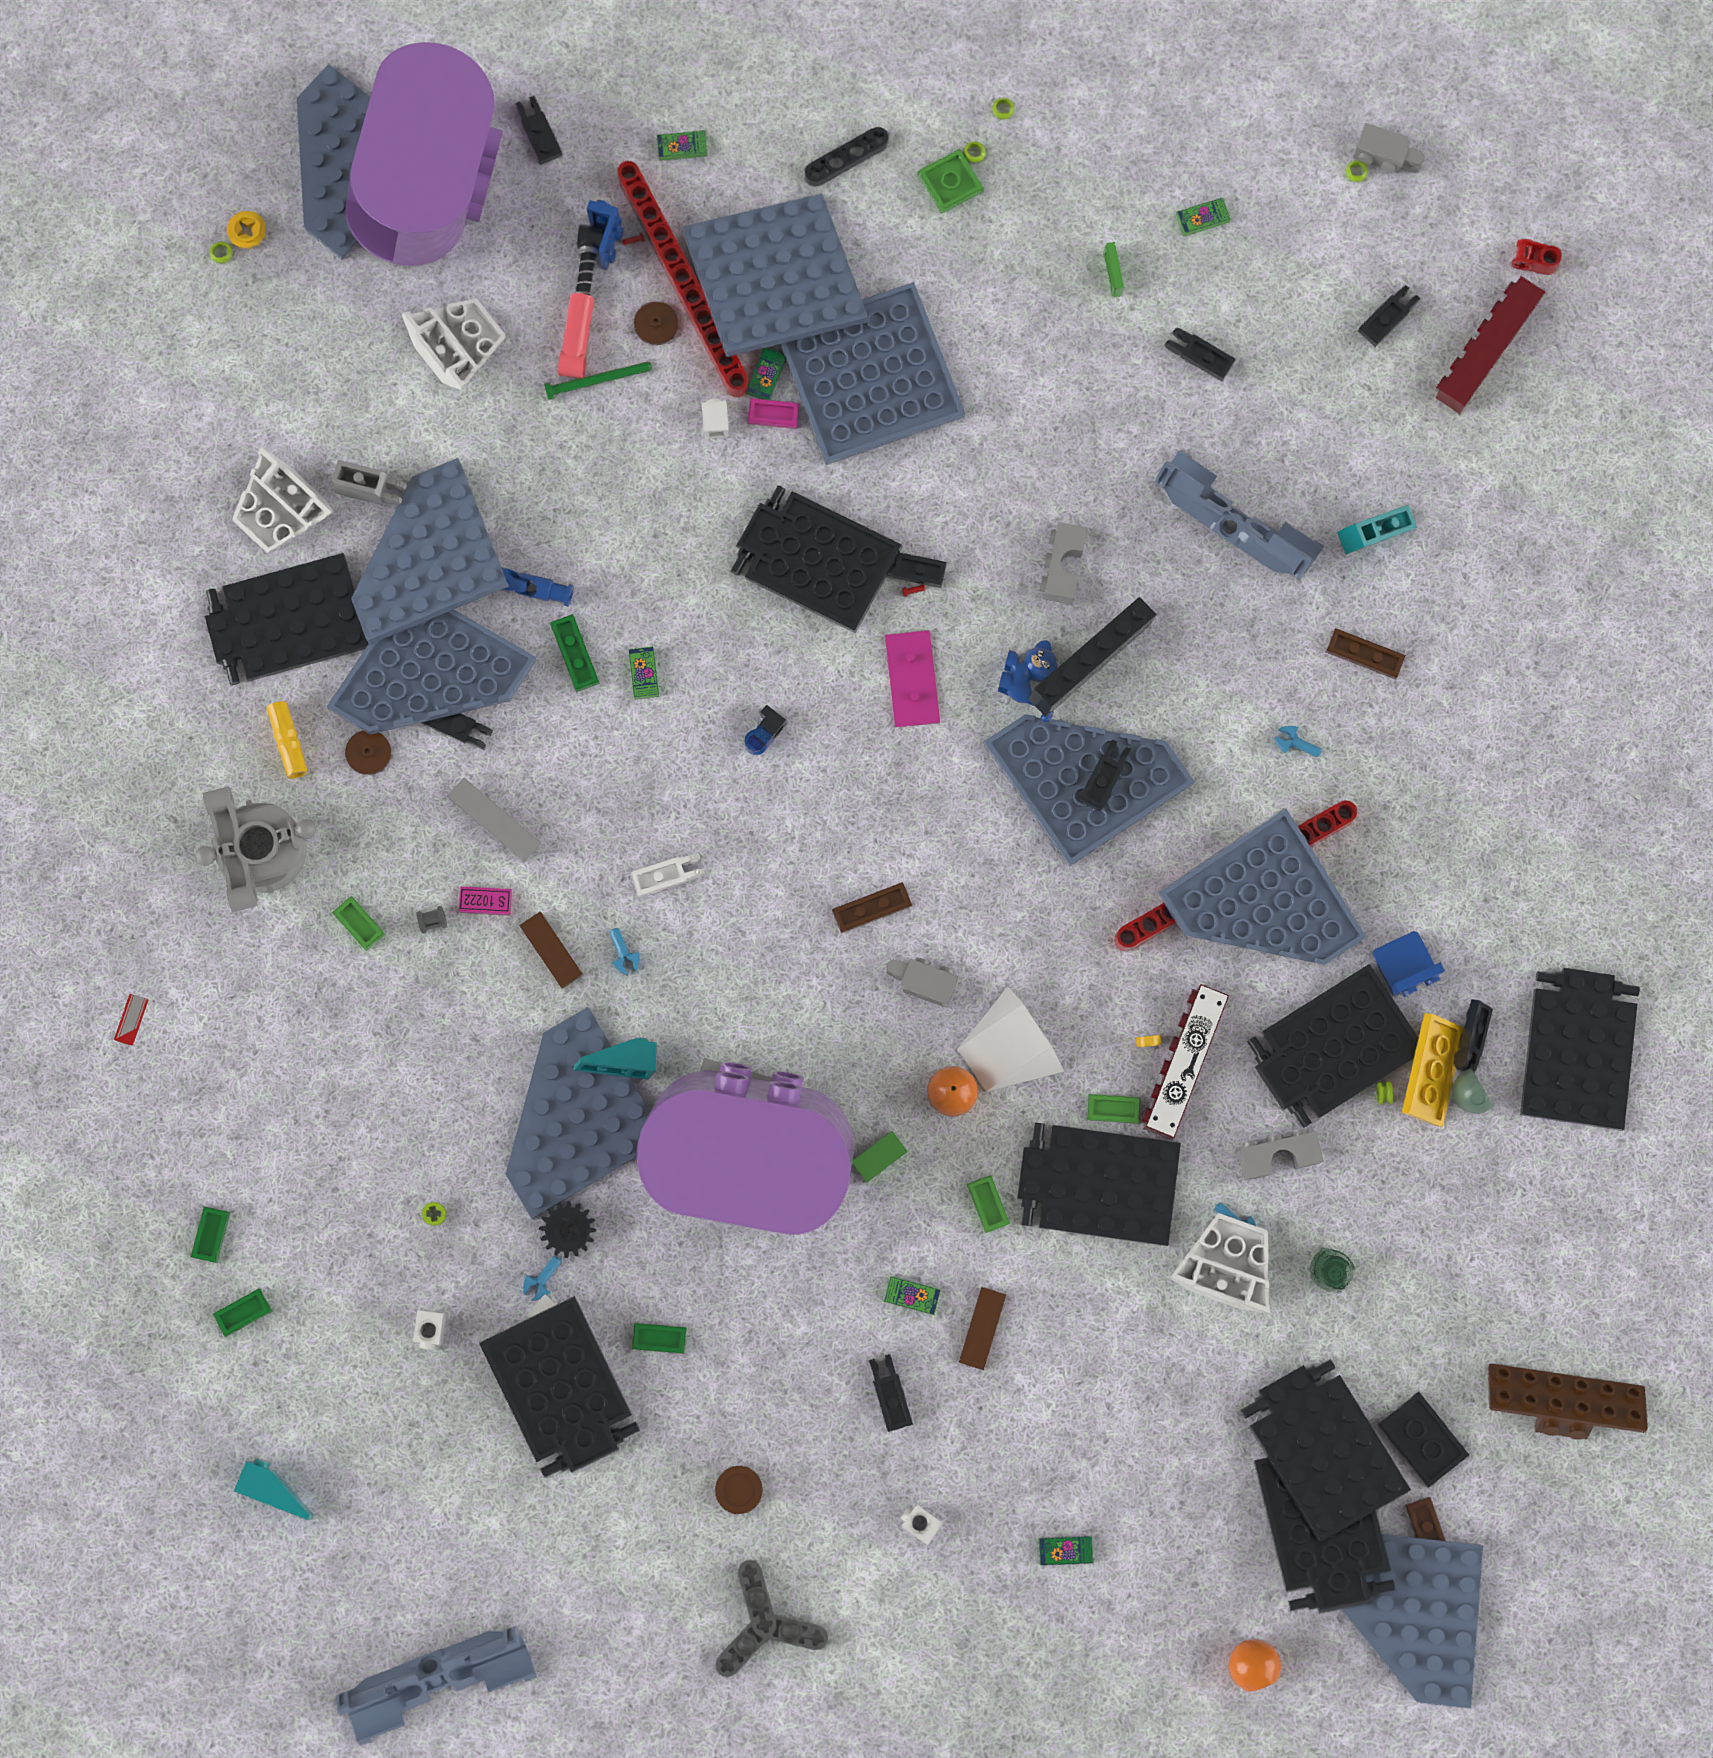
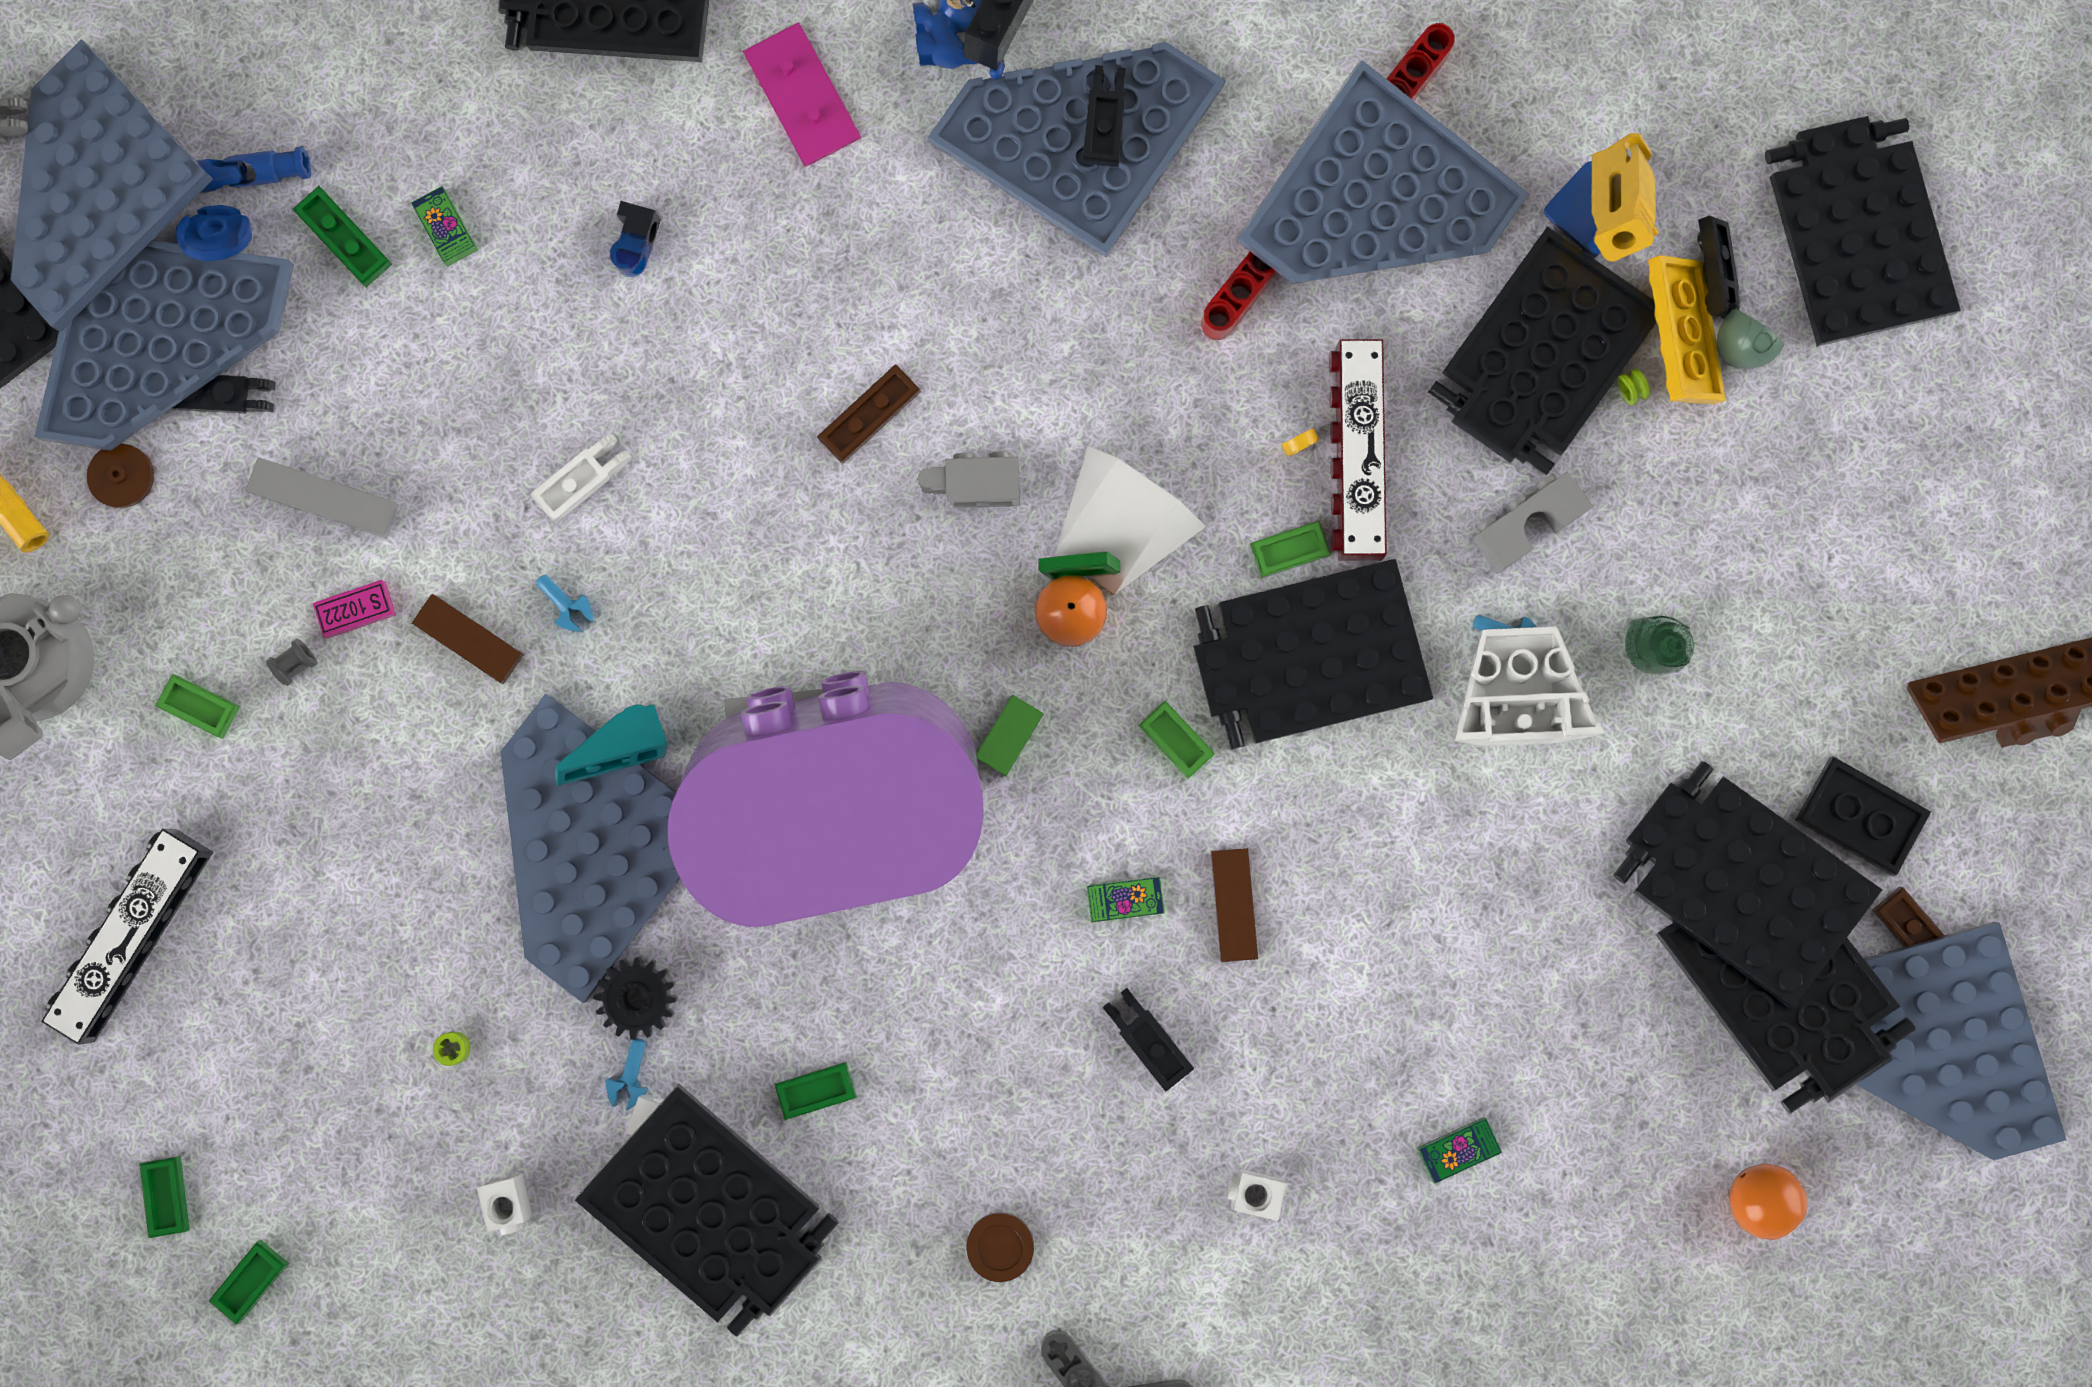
camera: 15 degrees left, 5 degrees up
none -> brick [41,828,213,1045]
none -> blue tile [176,205,252,261]
none -> green tile [1038,551,1120,580]
none -> yellow piece [1592,133,1659,262]

